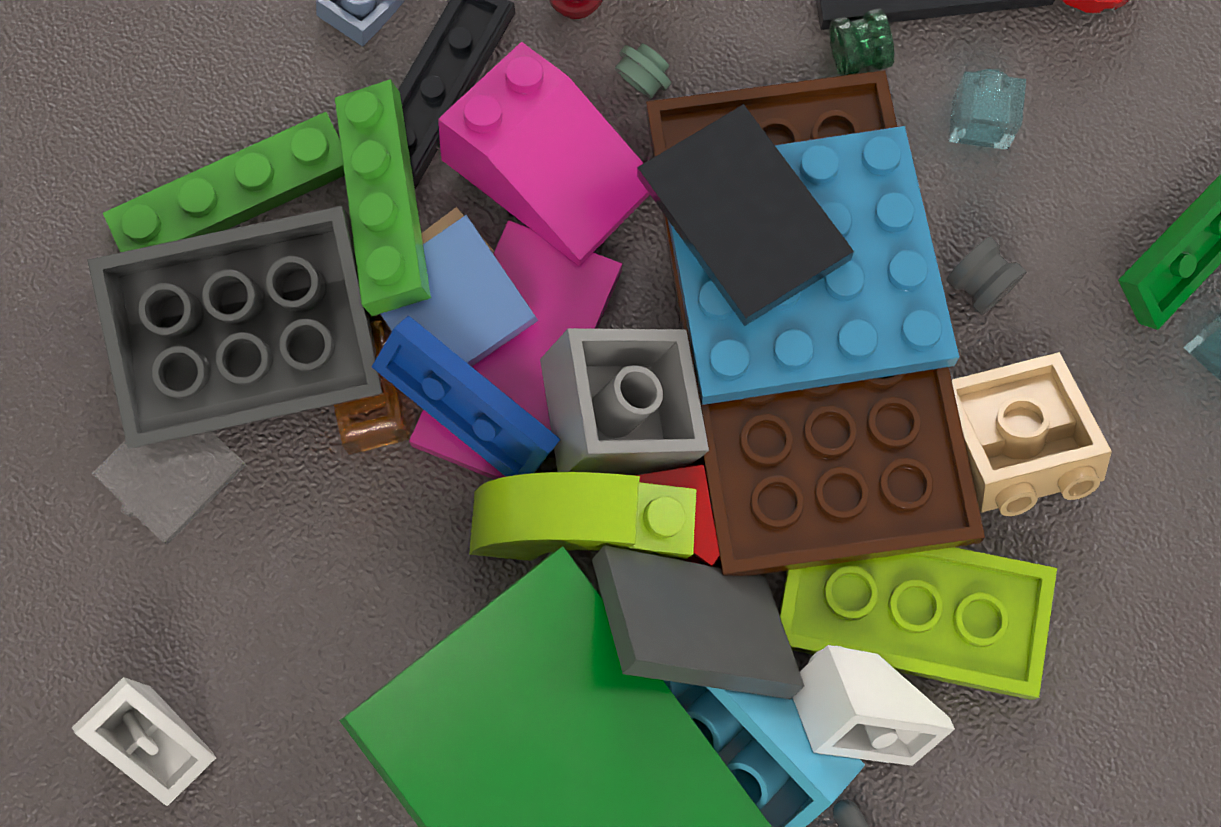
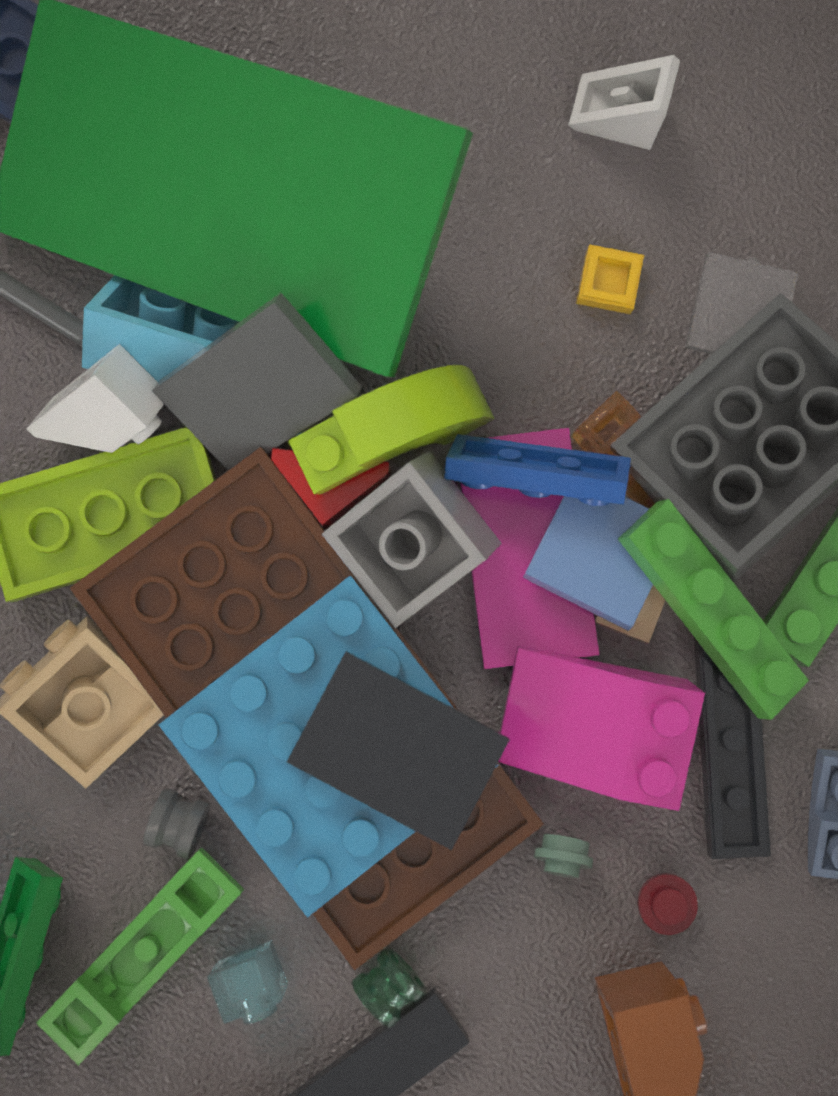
camera: 150 degrees right, 10 degrees up
none -> bright green slope [36,847,244,1066]
none -> yellow tile [576,244,644,314]

